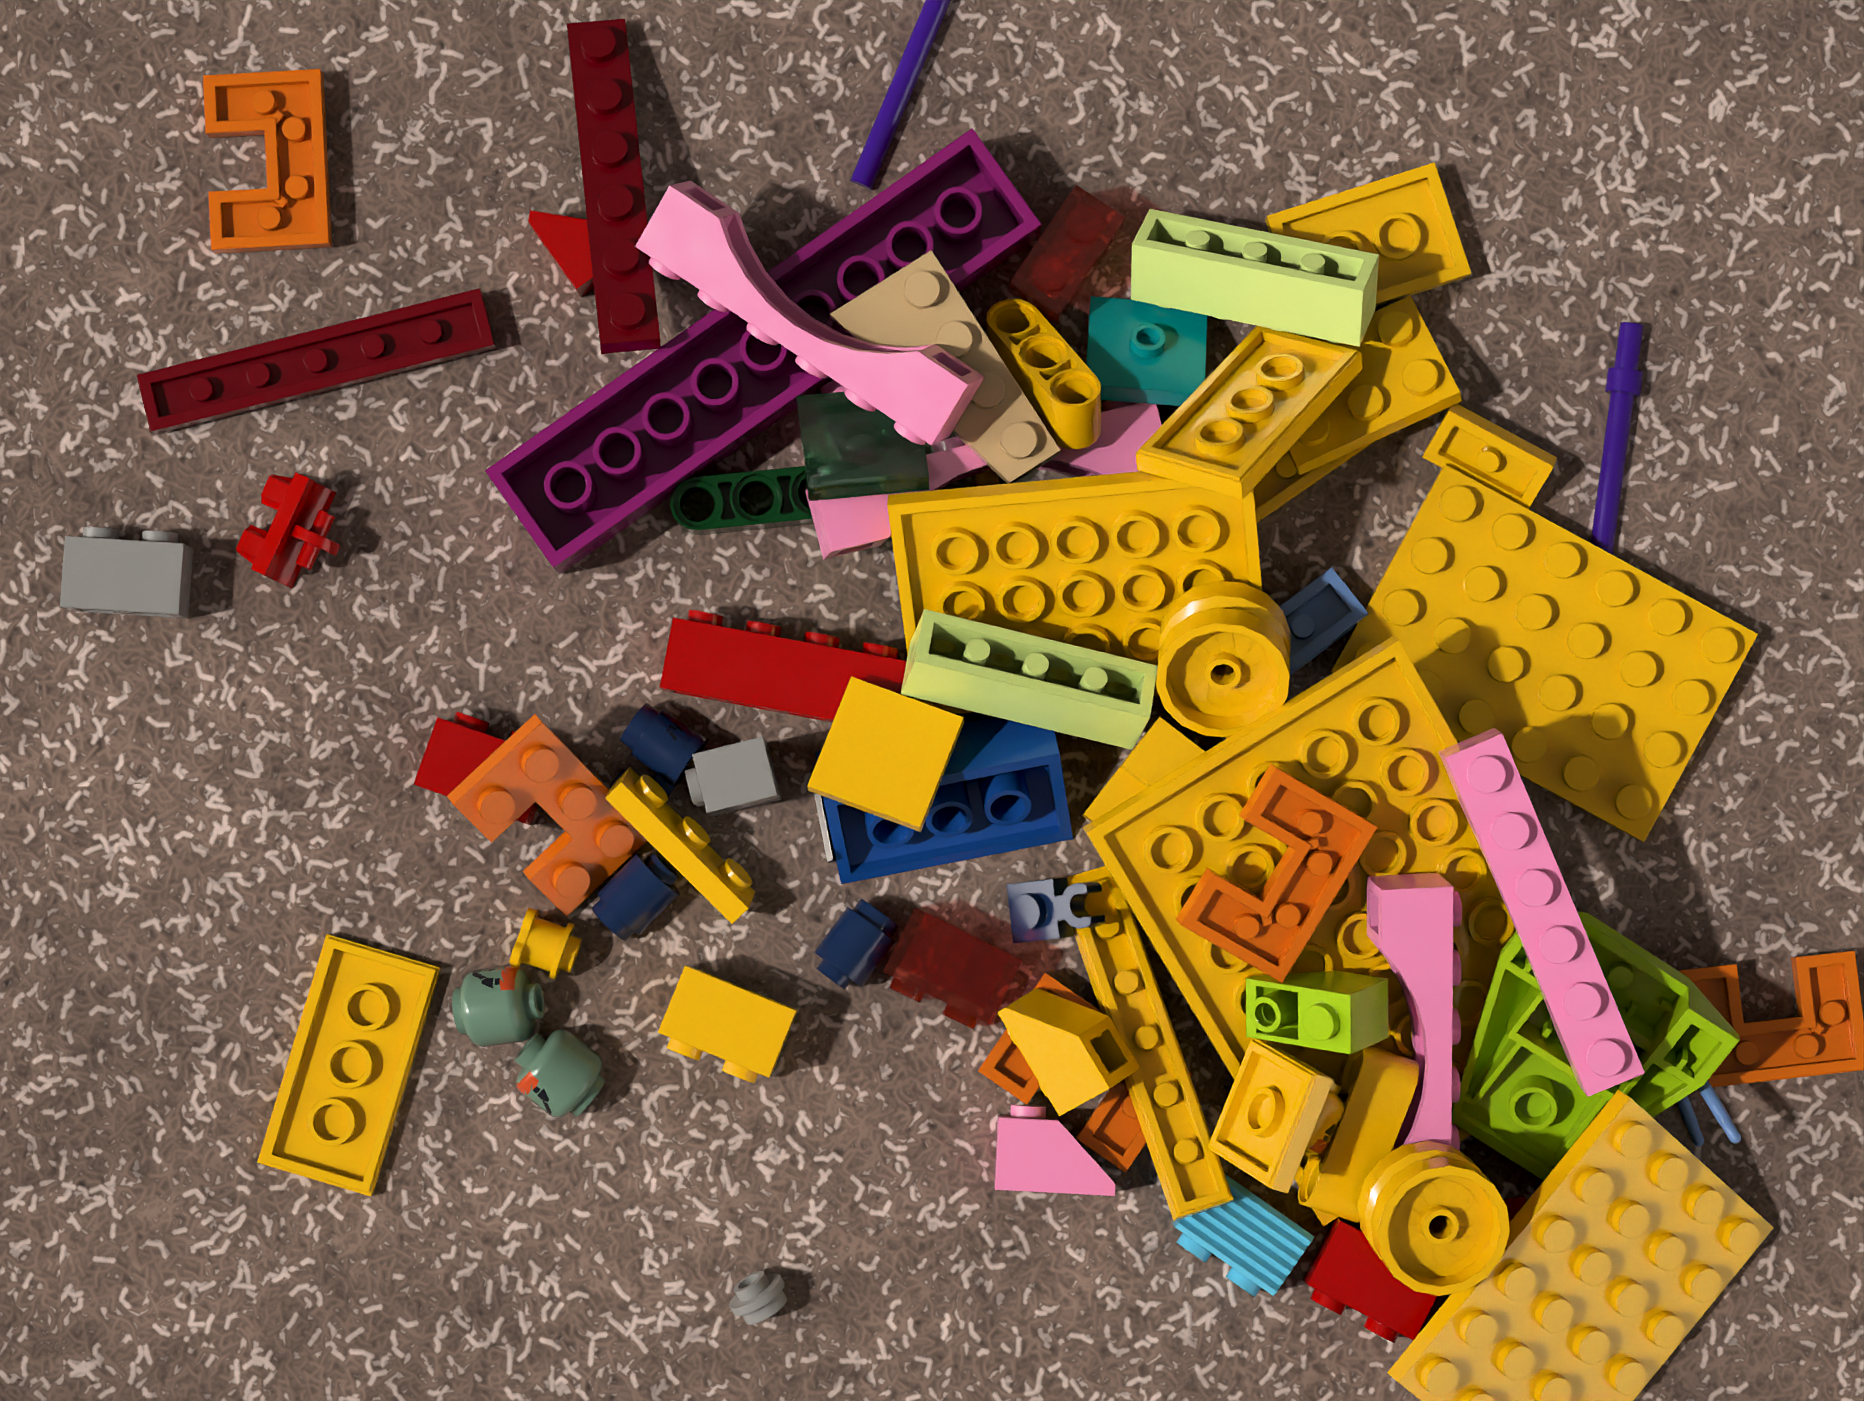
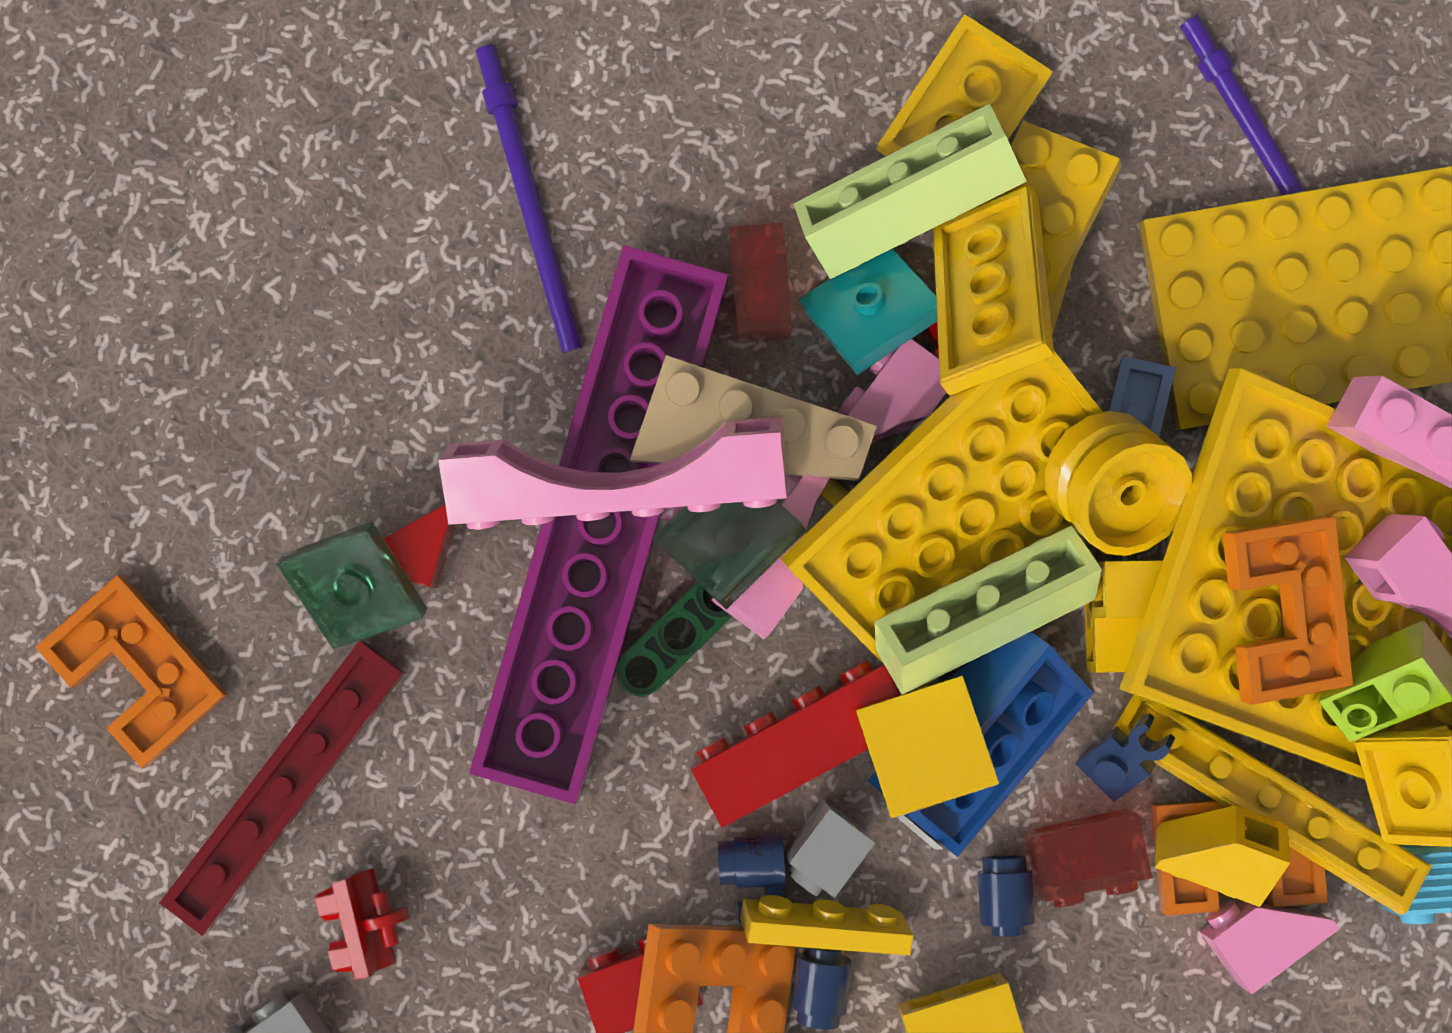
camera: 45 degrees left, 0 degrees up
dark red plate [567,19,661,354] -> none
yellow beam [986,299,1101,449] -> none
yellow plate [1422,404,1557,509] -> none
none -> clear green tile [276,521,428,649]

